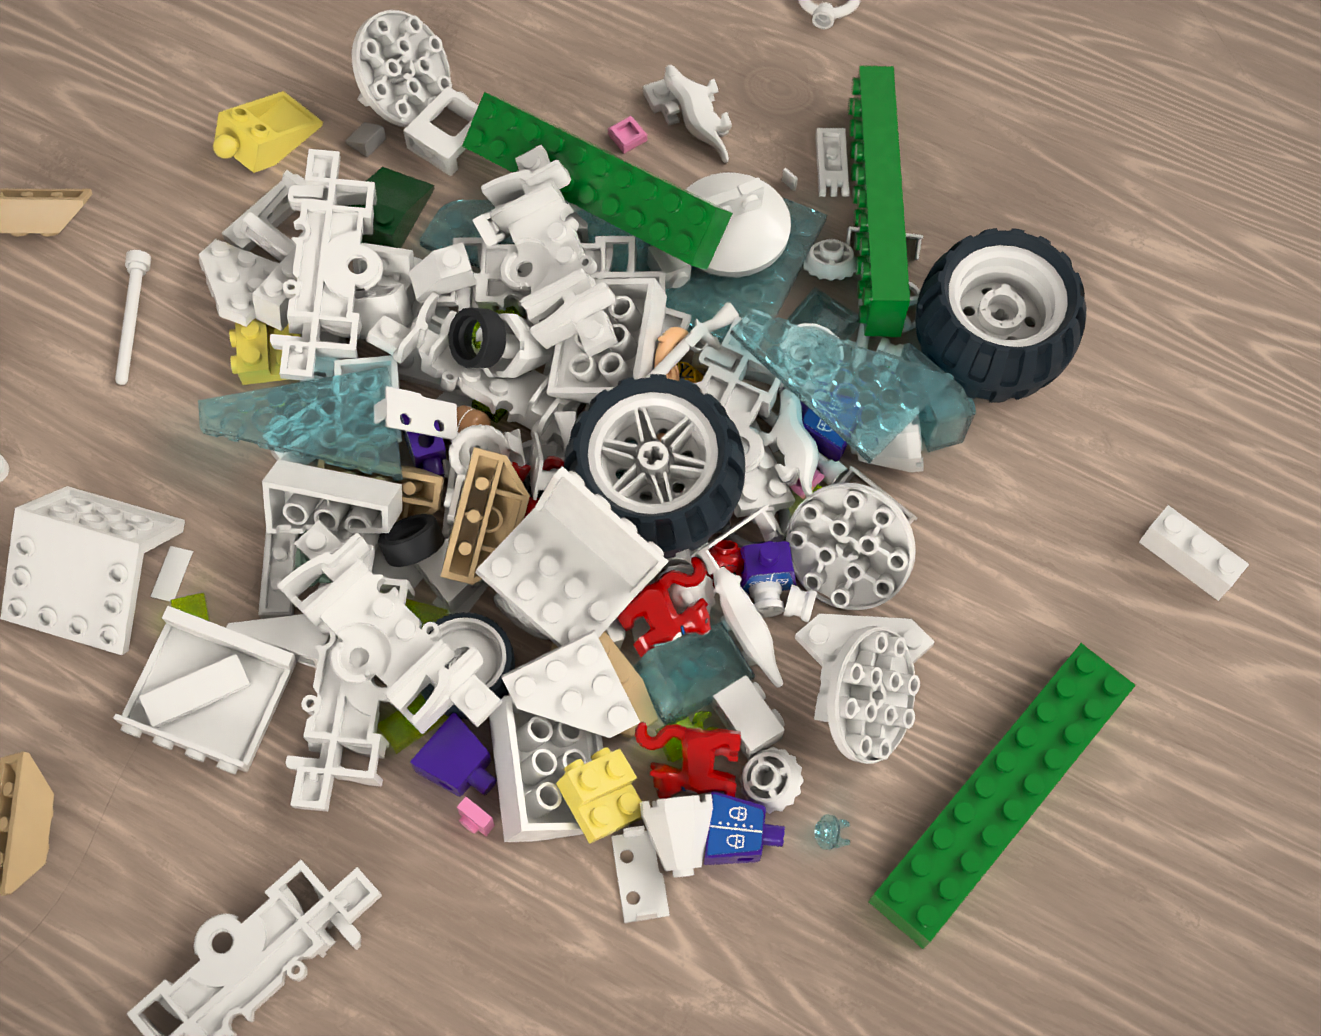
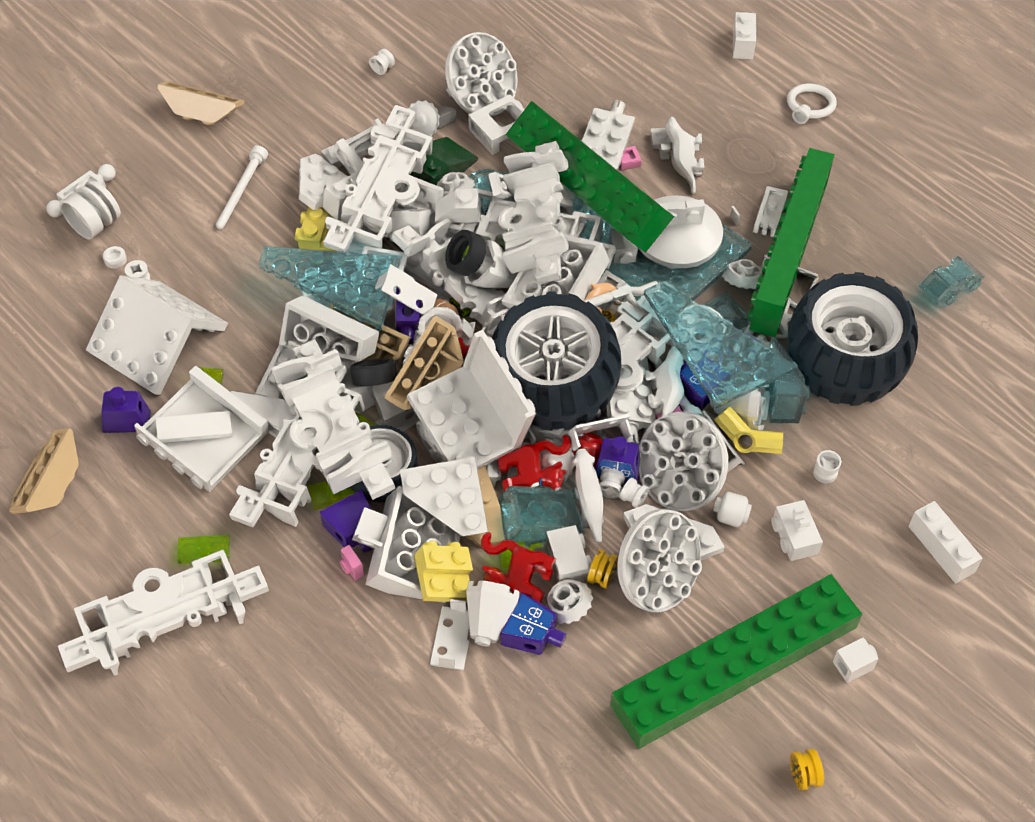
camera: 20 degrees right, 10 degrees down
white sticker [150,546,193,602] -> none
light yellow slope [213,91,323,173] -> none
clear light blue plate [814,814,850,850] -> none
none -> dark purple torso [101,387,151,433]
none -> white wheel [125,260,151,280]
none -> clear neon green plate [177,535,230,564]
none -> white bracket [352,508,388,549]
none -> white wheel [369,49,395,75]
none -> white piece [407,100,440,137]
none -> white piece [437,172,475,197]
none -> white plate [582,100,635,170]
none -> yellow wheel [587,549,619,589]
none -> white head [713,491,752,527]
none -> light yellow piece [714,406,784,454]
none -> white brick [771,500,823,561]
none -> yellow wheel [790,748,824,791]
none -> white wheel [813,450,842,484]
none -> white brick [833,637,878,683]
none -> clear light blue brick [919,256,984,307]

